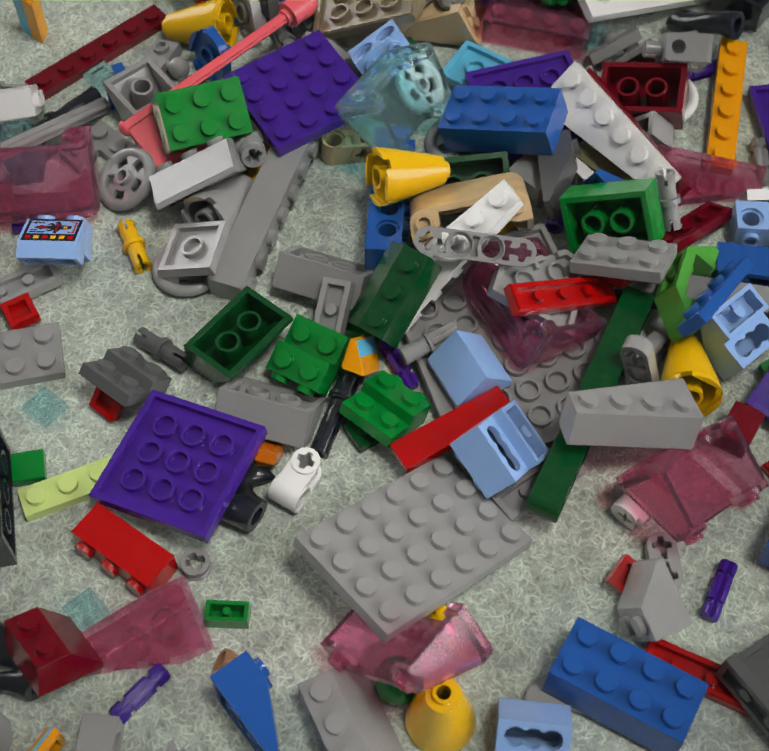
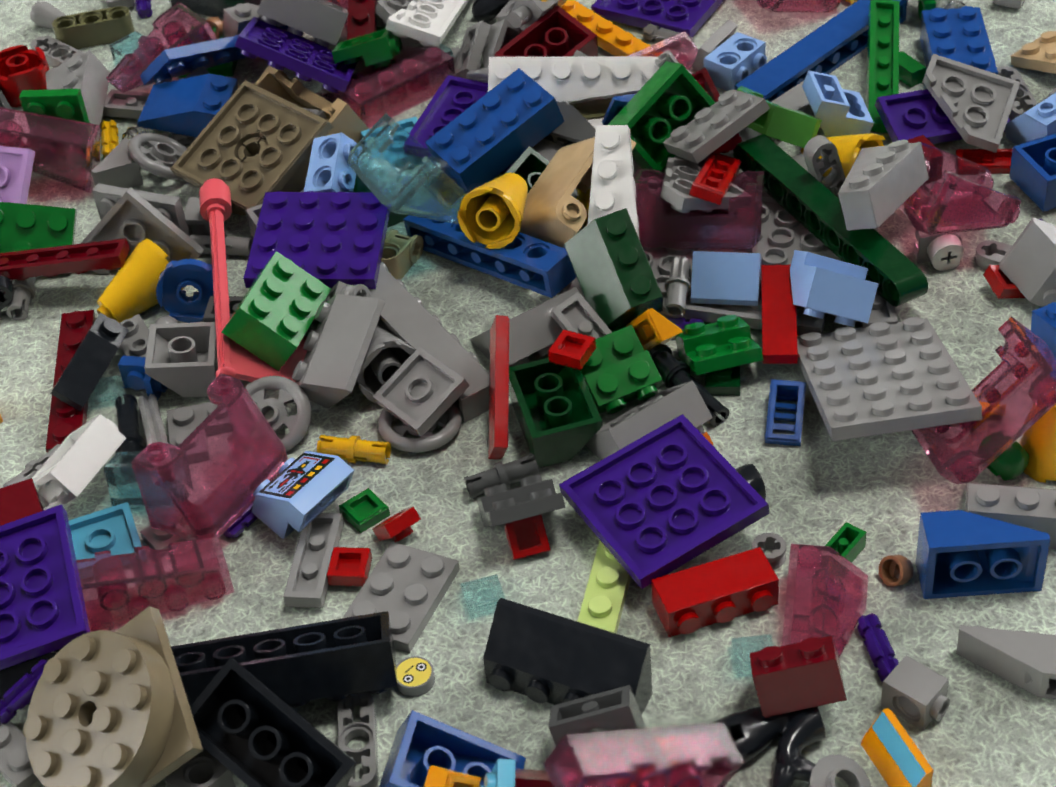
camera: 50 degrees left, 15 degrees down
white piece [267,447,322,514] -> none
light grey beam [414,226,537,267] -> none
blue plate [676,257,754,338] -> none
none -> black slope [50,312,129,411]
none -> green tile [339,488,390,533]
none -> red plate [372,506,421,542]
none -> red tile [488,315,510,459]
none -> red plate [548,329,596,370]
none -> blue slope [765,379,806,446]

